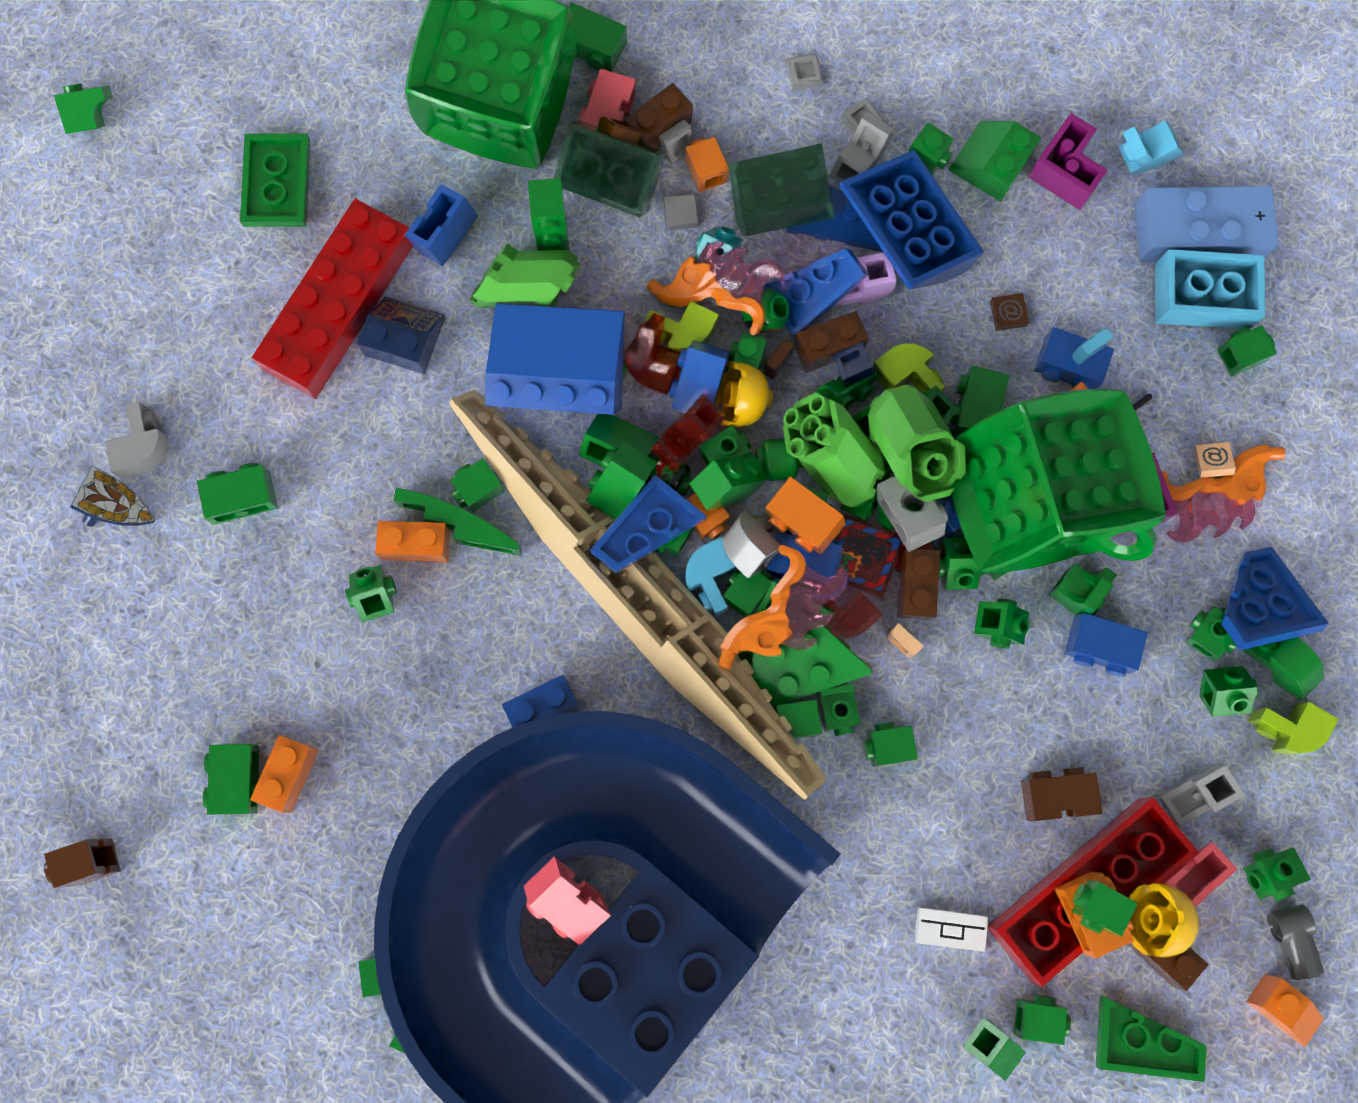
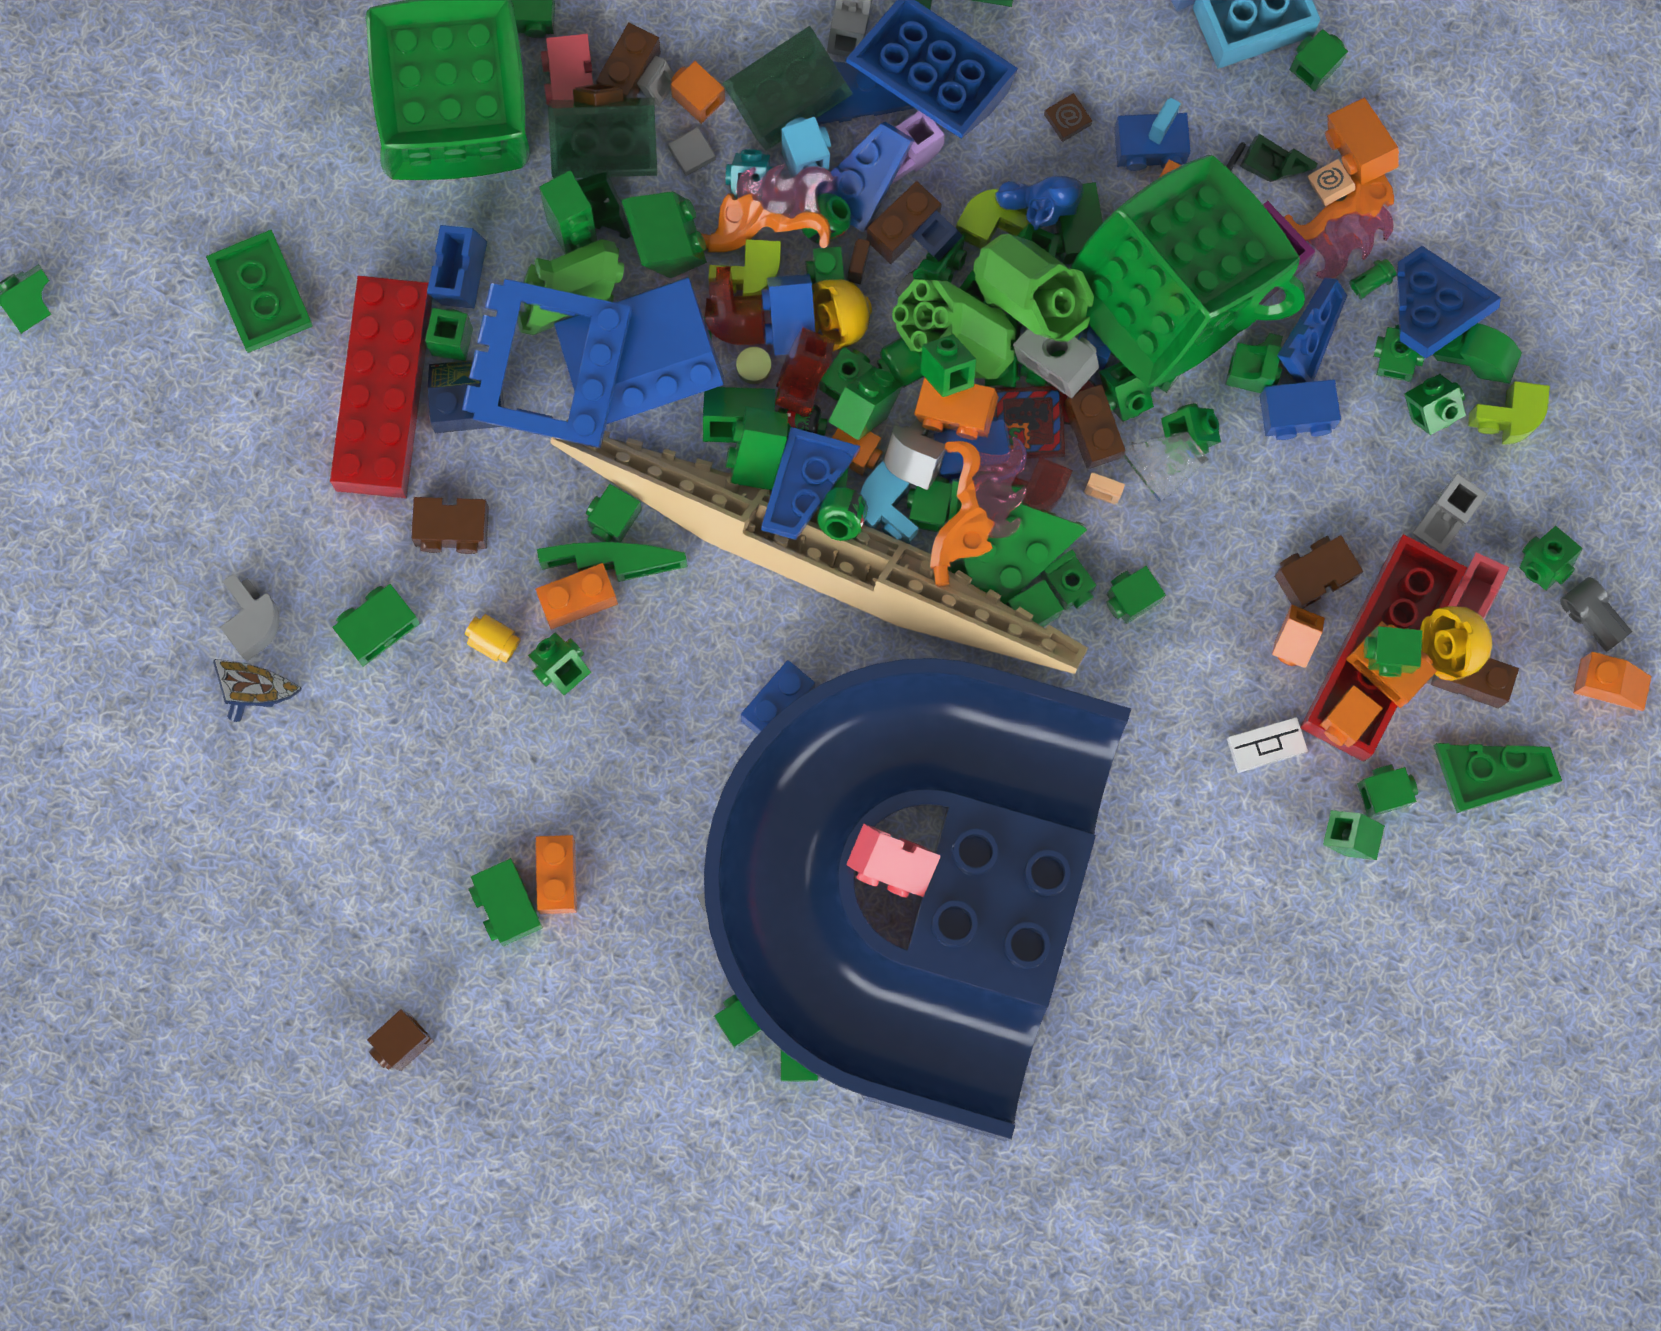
camera: 25 degrees left, 0 degrees up
none -> reddish brown brick [411,497,489,554]
none -> green brick [425,308,473,361]
none -> blue hinge [462,279,632,448]
none -> yellow brick [464,614,521,663]
none -> dark green slope [576,172,631,239]
none -> green slope [621,191,707,278]
none -> yellowish green tile [736,347,771,384]
none -> medium azure brick [781,117,831,190]
none -> green head [817,487,868,541]
none -> green brick [921,334,976,397]
none -> blue head [995,176,1084,230]
none -> clear wing [1122,432,1209,503]
none -> dark green slope [1240,134,1318,182]
none -> brick [1272,604,1325,668]
none -> blue wing [1277,277,1347,383]
none -> orange brick [1320,685,1383,748]
none -> orange brick [1325,97,1399,185]
none -> green pin [1349,259,1397,300]

